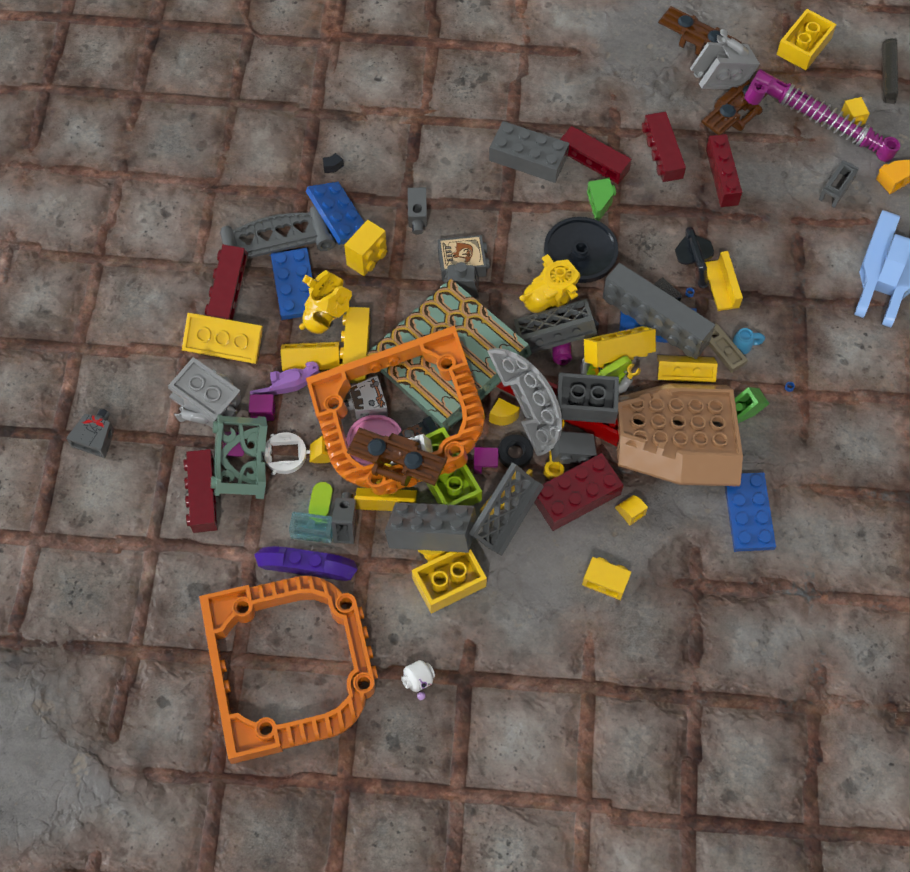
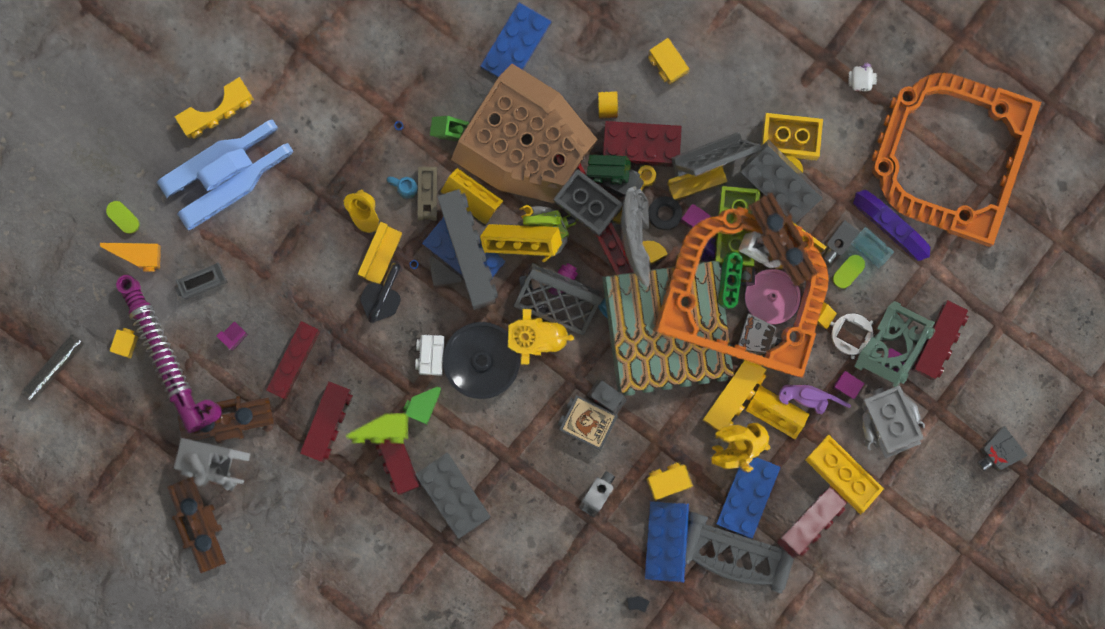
camera: 150 degrees left, 20 degrees up
yellow brick [776,9,837,70] -> none
none -> magenta panel [216,322,248,351]
none -> yellow piece [344,189,379,233]
none -> lime slope [347,414,408,443]
none -> white brick [415,335,445,376]
none -> dark green brick [587,155,631,186]
none -> green beam [718,252,743,308]

